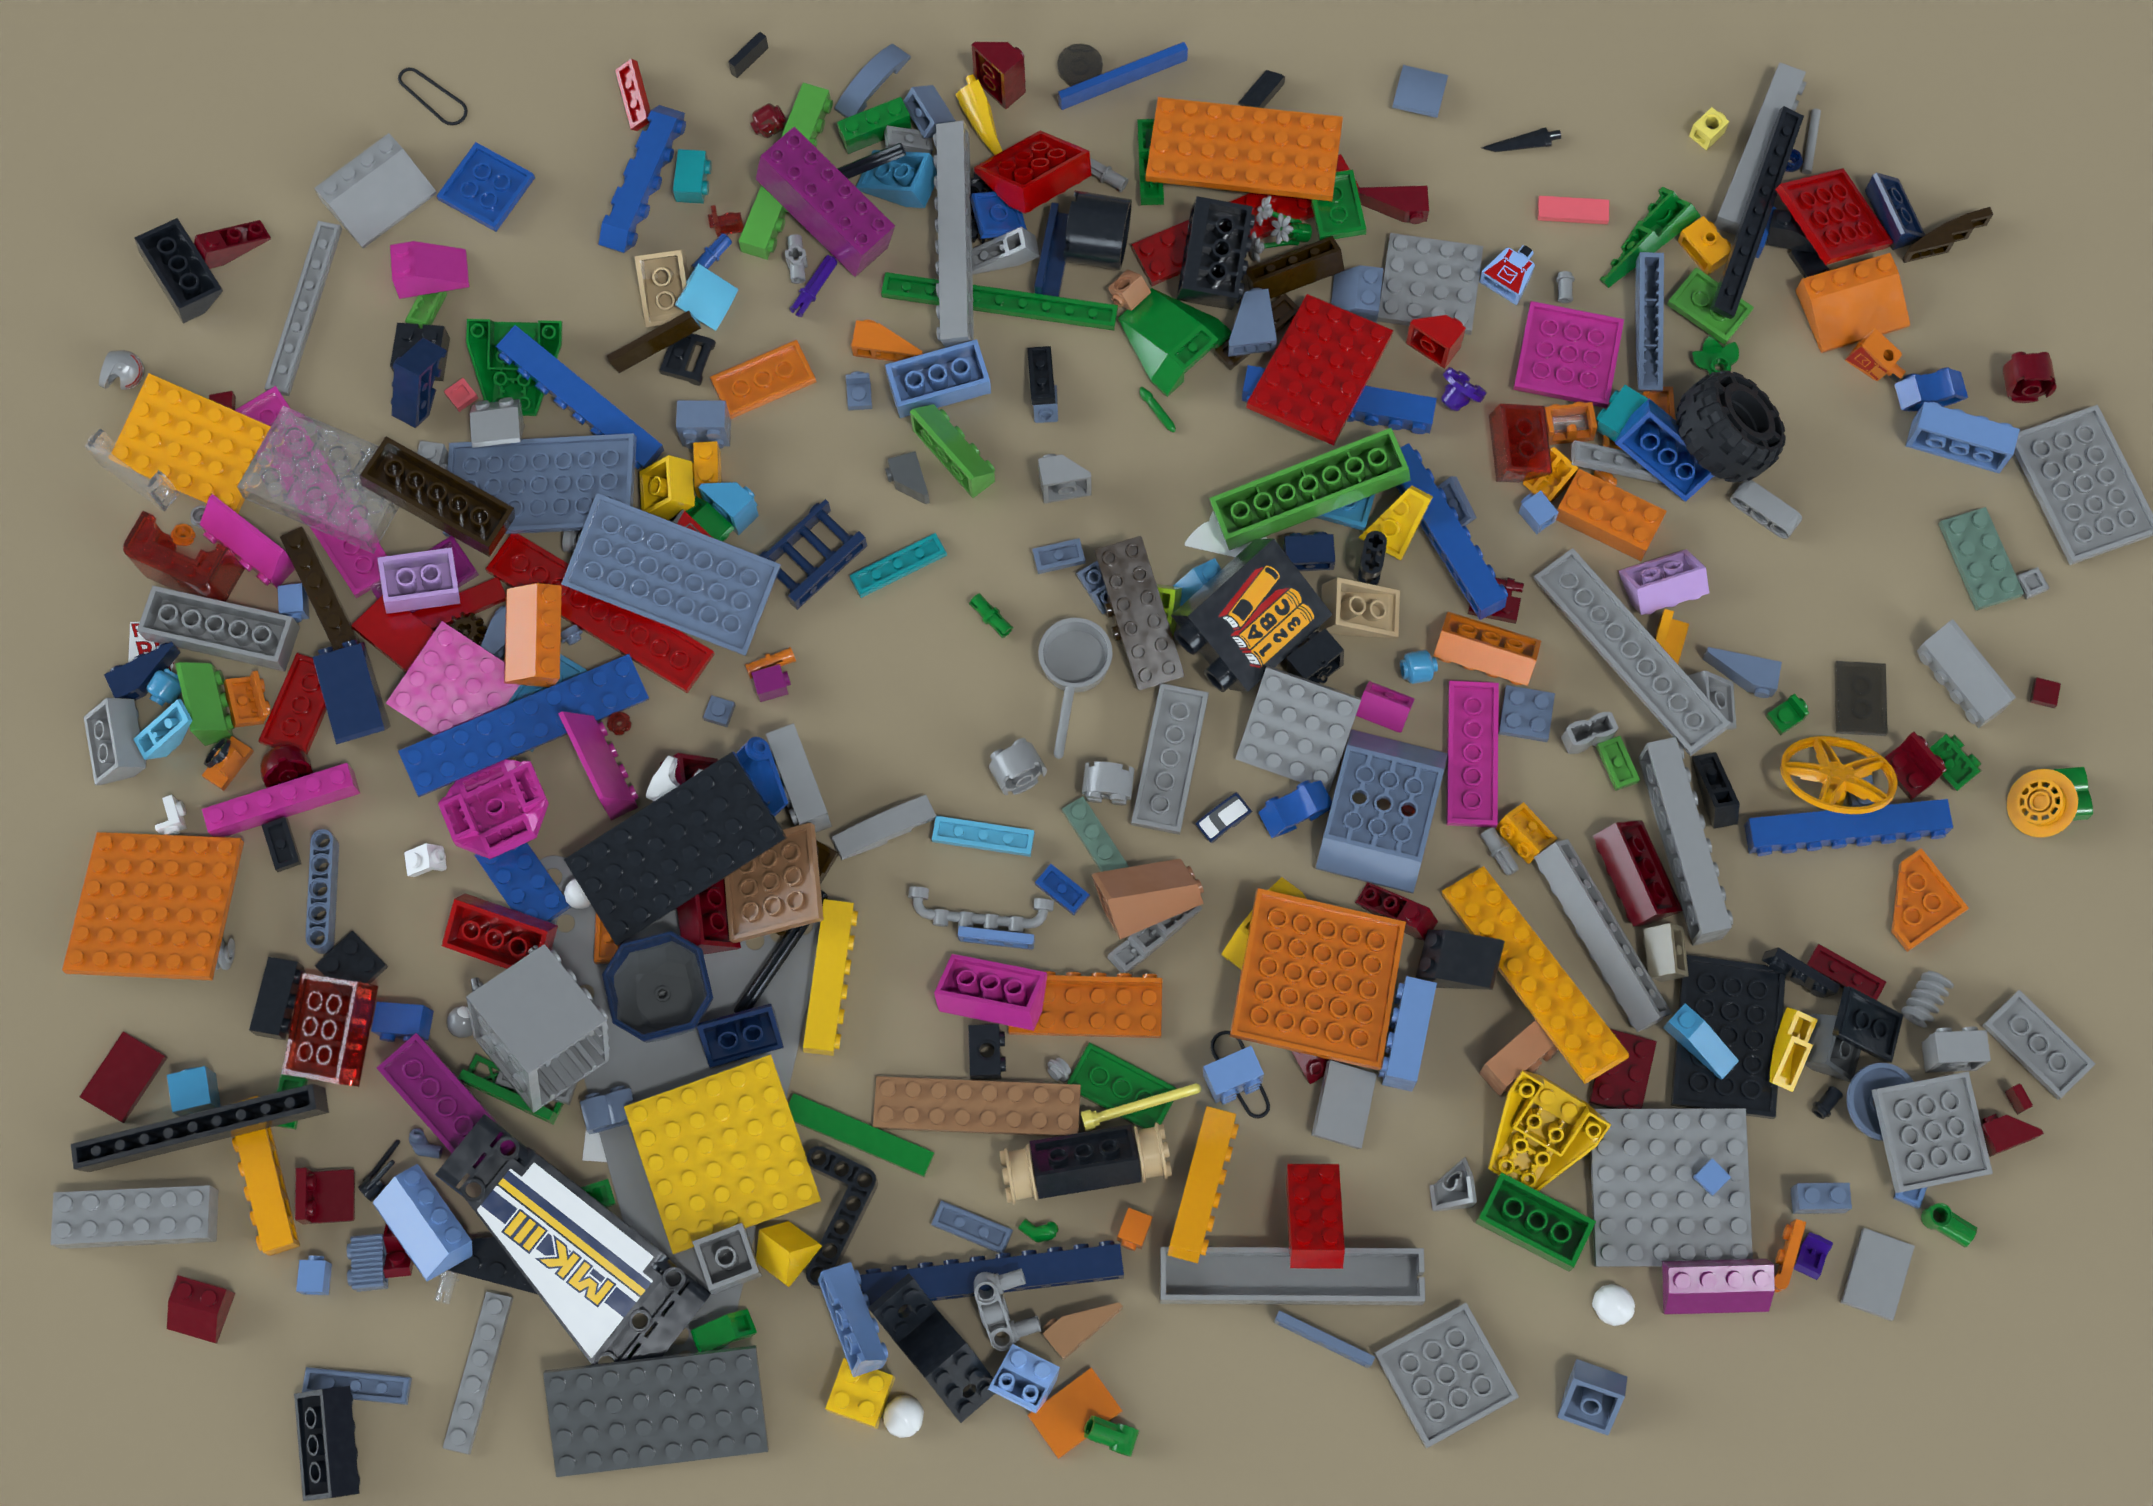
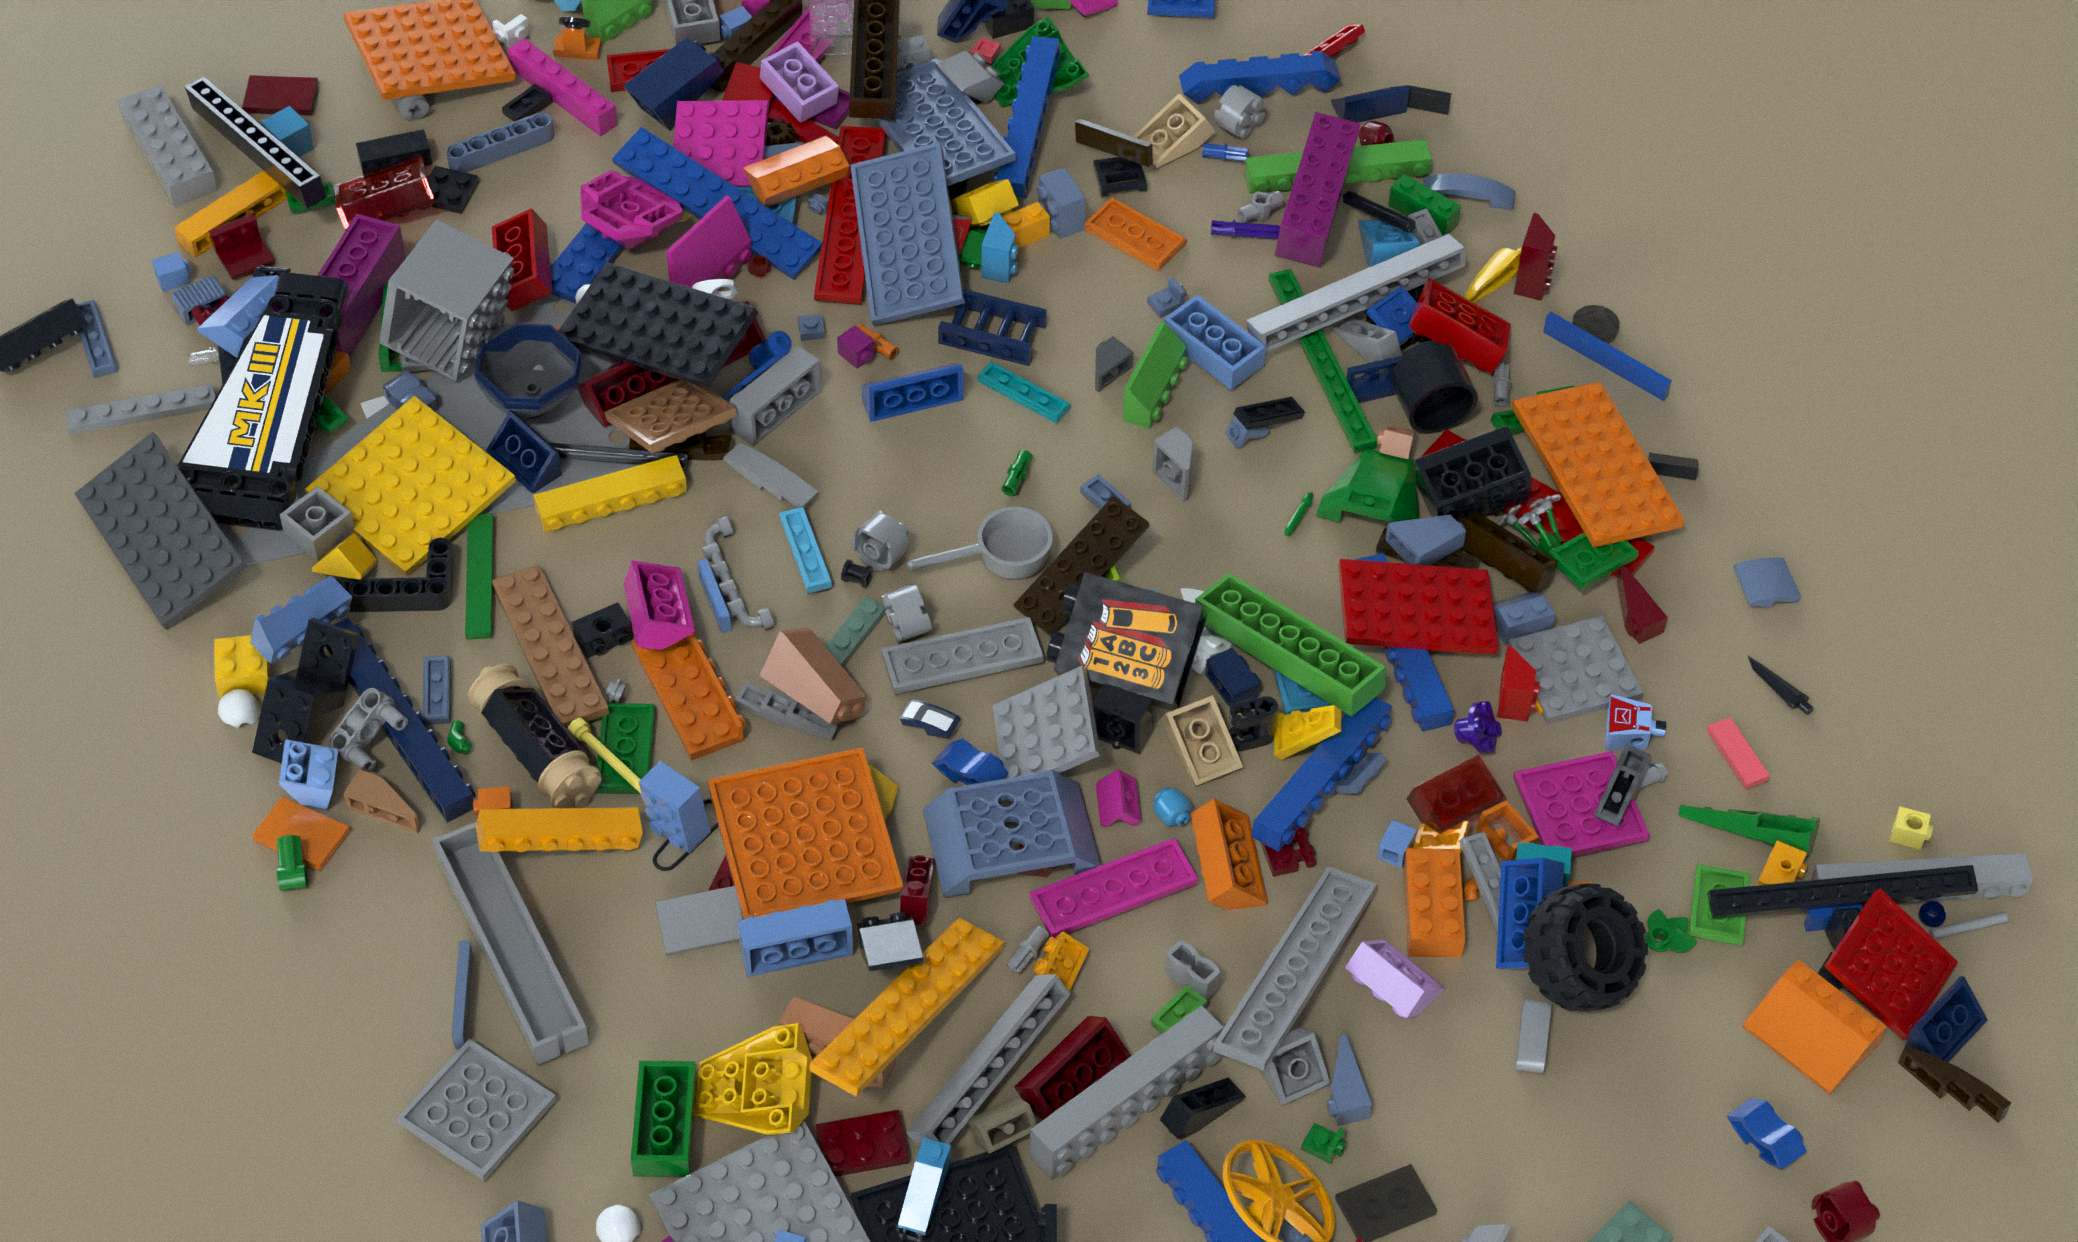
camera: 60 degrees right, 20 degrees down
dark red slope [167,1275,235,1344] -> none
orange bracket [224,671,270,728] -> none
dark red cylinder [260,745,313,788] -> none
blue brick [371,1002,434,1042] -> none
white bracket [404,843,447,877] -> none
teal brick [673,149,712,204] -> none
medium azure slope [674,263,738,331] -> none
green slope [690,1309,757,1352] -> none
clear red bracket [708,205,744,237] -> none
orange slope [851,319,923,362] -> none
sand blue brick [903,85,956,138] -> none
blue plate [1035,864,1090,915] -> none
red brick [1286,1164,1345,1269] -> none
light grey slope [1429,1157,1477,1211] -> none
sand blue plate [1498,685,1555,742] -> none
sand blue slope [1635,252,1664,392] -> none
light orange panel [1654,609,1689,664] -> none
orange torso [1845,328,1906,383] -> none
medium blue brick [1906,402,2020,473] -> none
none -> black bush [841,559,873,588]
none -> blue slope [862,363,963,422]
none -> light grey brick [1214,85,1265,140]
none -> dark blue slope [1331,85,1409,123]
none -> black slope [1594,744,1652,827]

